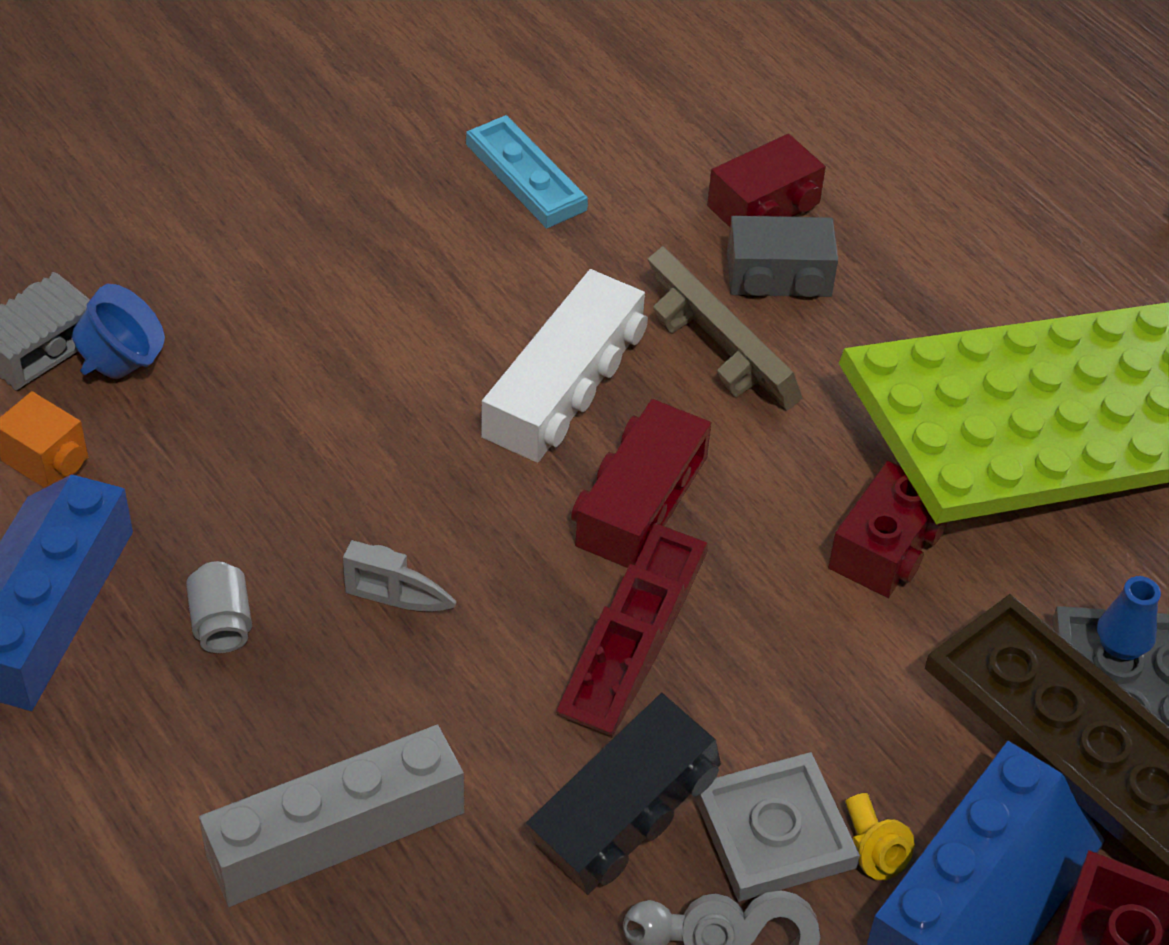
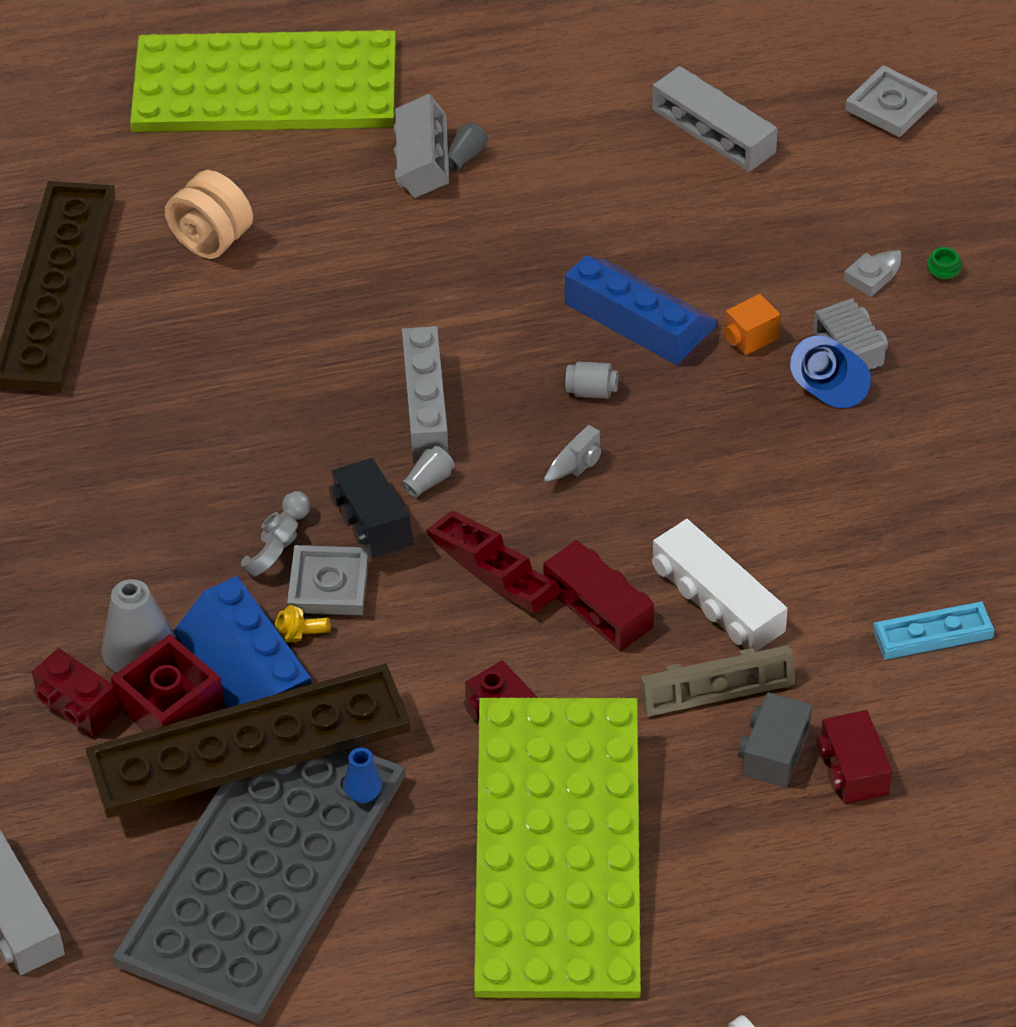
camera: 115 degrees right, 0 degrees up
none -> light grey cone [401,446,455,498]

